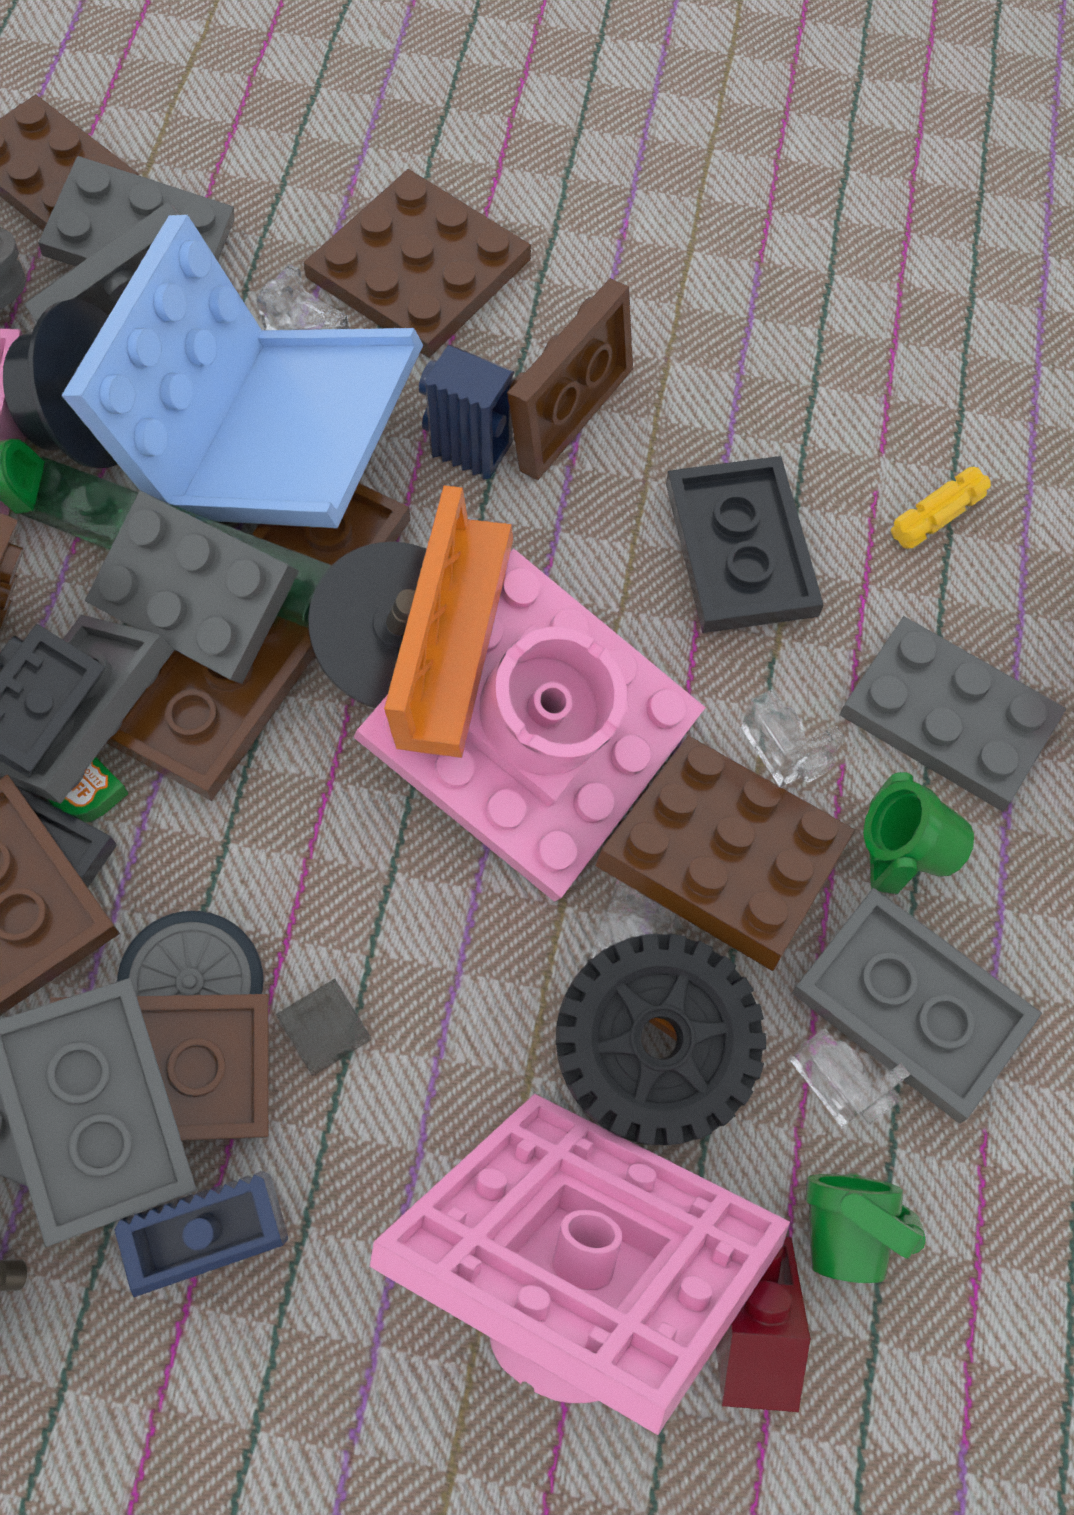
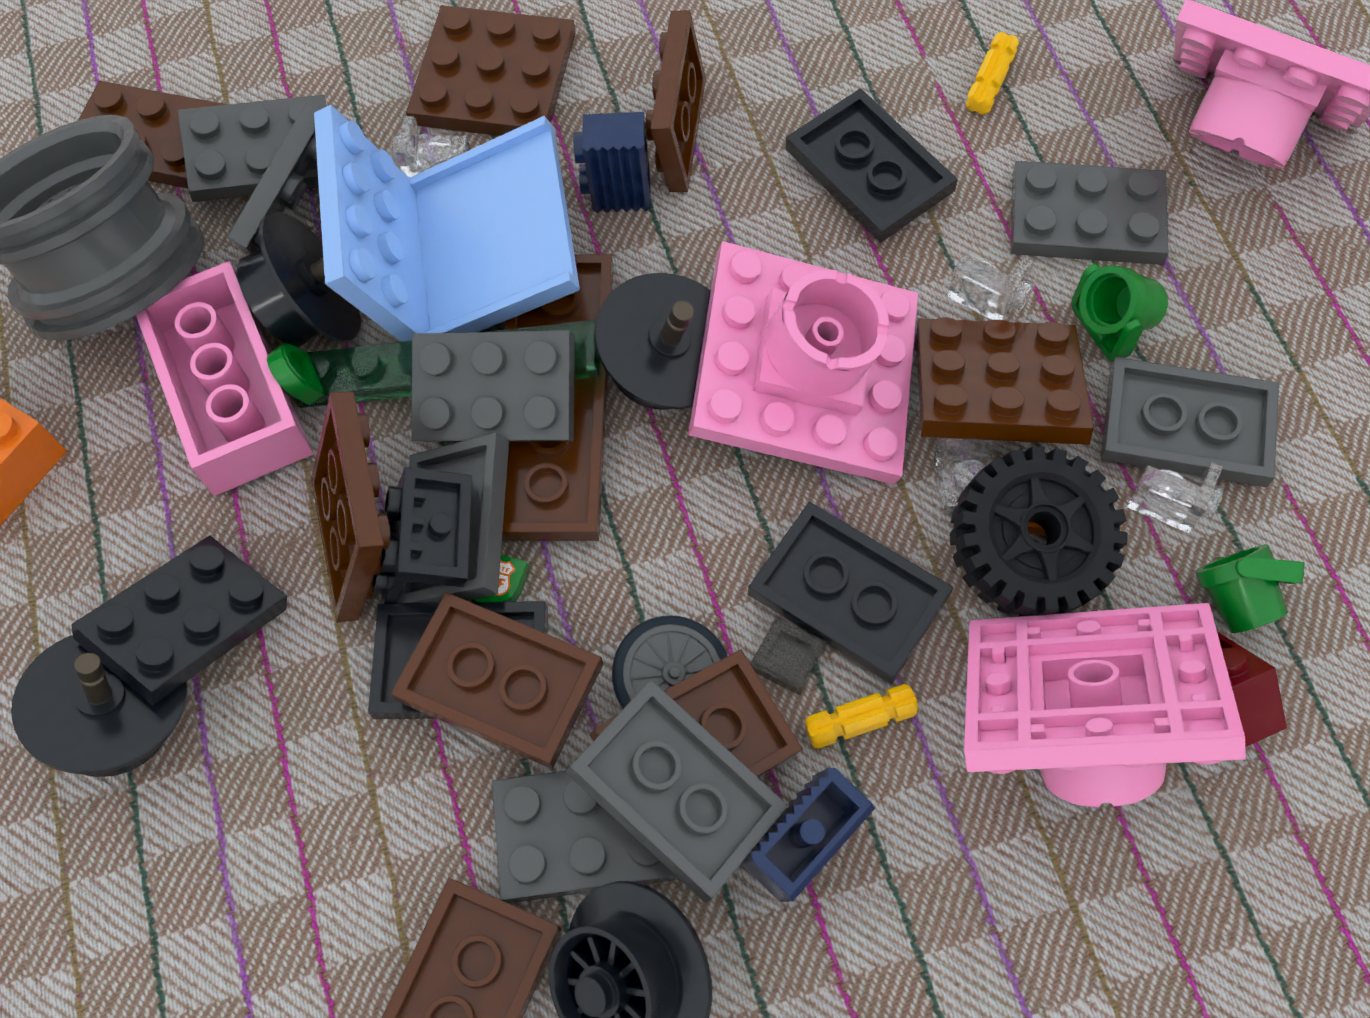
camera: 20 degrees left, 0 degrees up
orange fence [384,485,513,758] -> none
none -> black plate [748,501,953,684]
none -> yellow axle [805,684,919,749]

